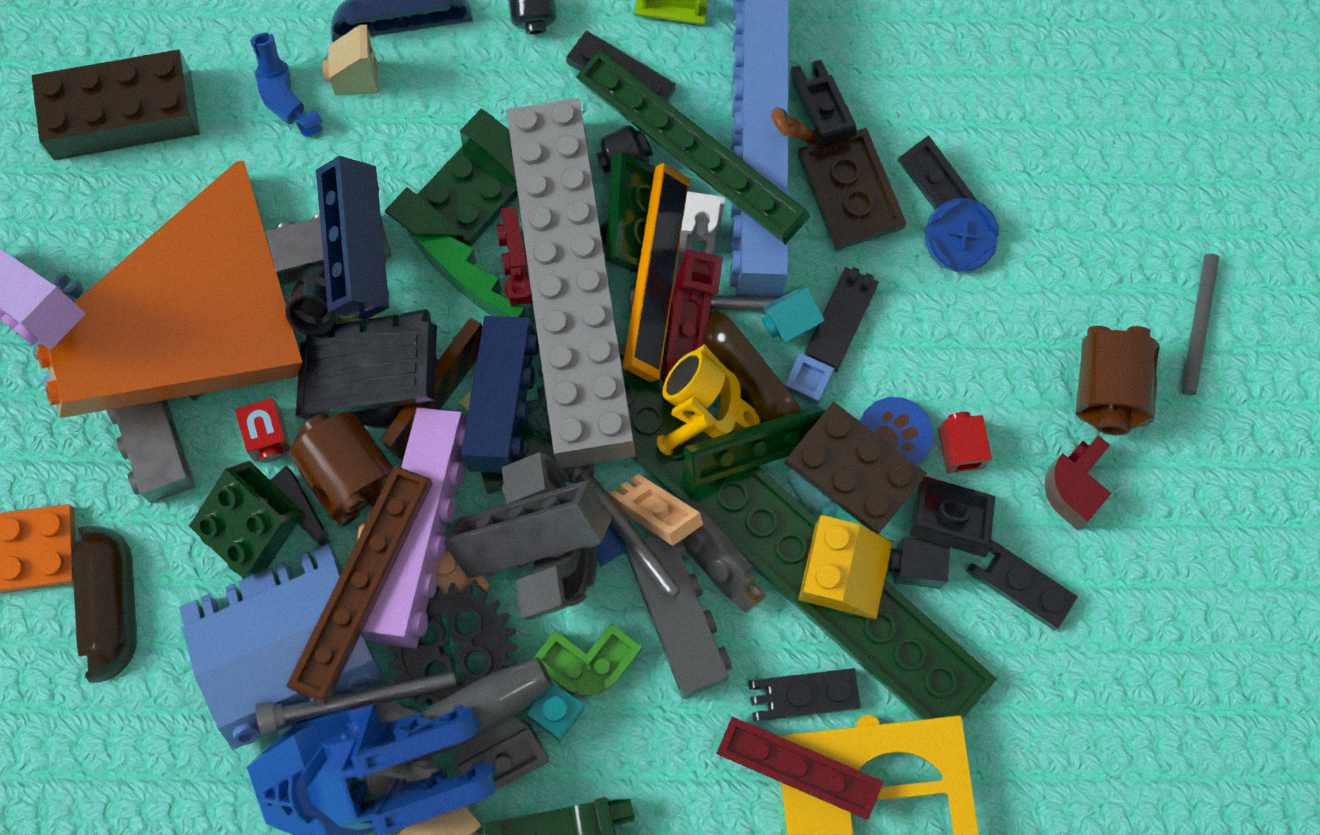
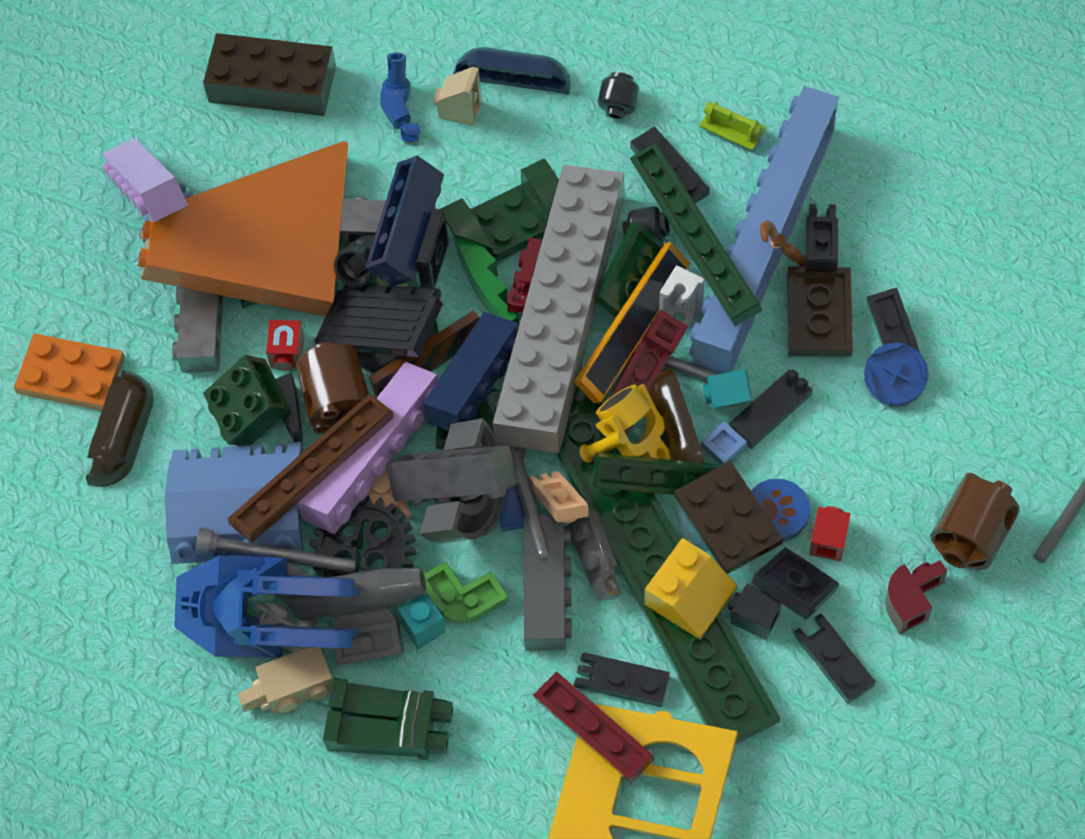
camera: 30 degrees right, 10 degrees down
none -> black tile [416,208,449,288]

